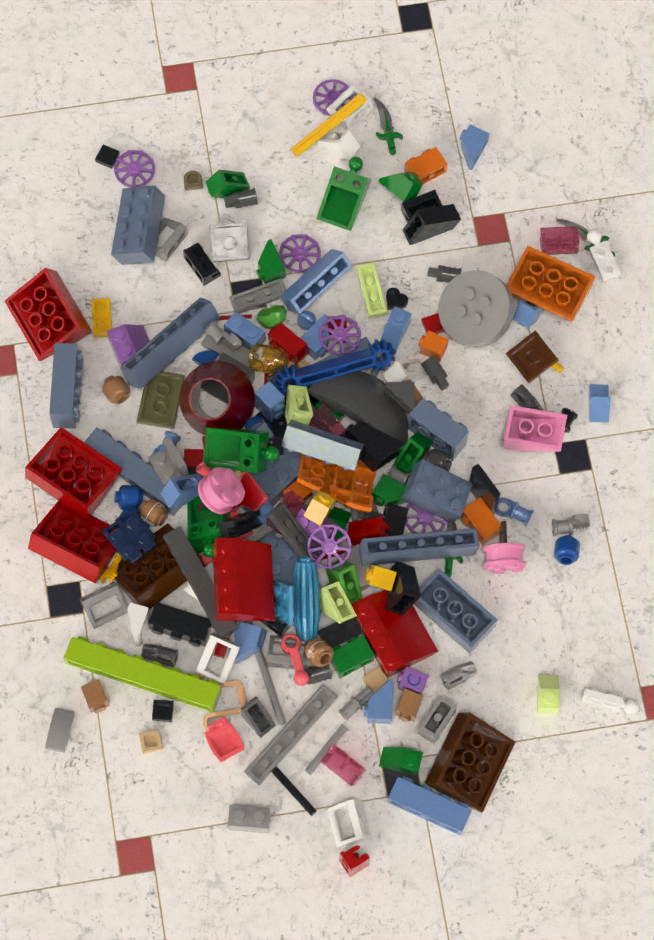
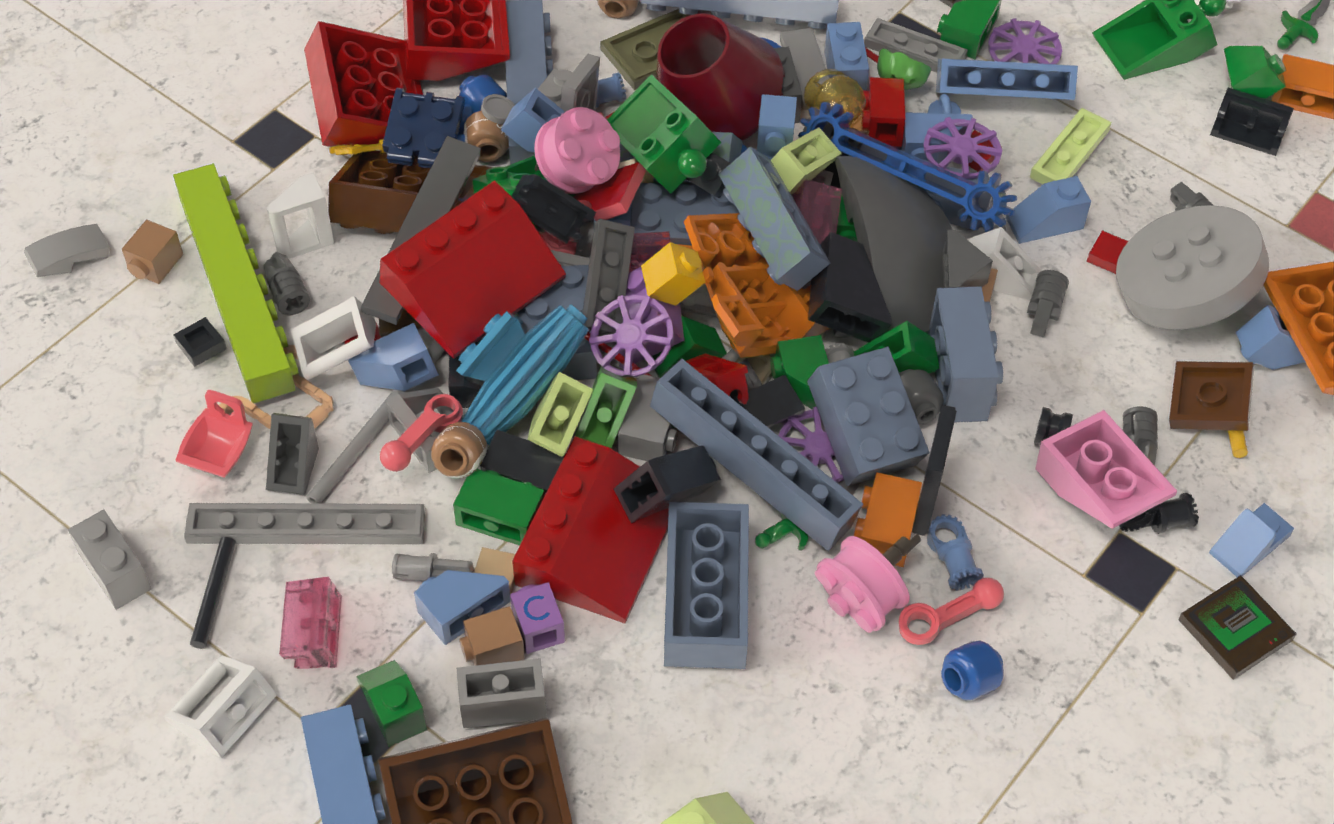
camera: 50 degrees right, 15 degrees down
light grey tile [79,582,128,629] -> none
tan tile [139,729,163,754] -> none
black brick [148,602,212,647] -> none
light grey connector [204,321,242,352] -> none
dark grey hinge [304,664,332,685] -> none
light grey bar [305,724,348,775] -> none
red hinge [339,846,370,877] -> none
yellow brick [364,565,397,591] -> none
black tile [386,287,408,310] -> none
black slope [402,204,461,245] -> none
orange brick [418,330,449,362] -> none
light grey hinge [440,661,477,690] -> none
light grey connector [552,514,590,536] -> none
none -> light grey piece [481,94,515,124]
none -> coral piece [899,577,1004,645]
none -> black wheel [1034,407,1073,445]
none -> dark brown tile [1178,575,1297,680]

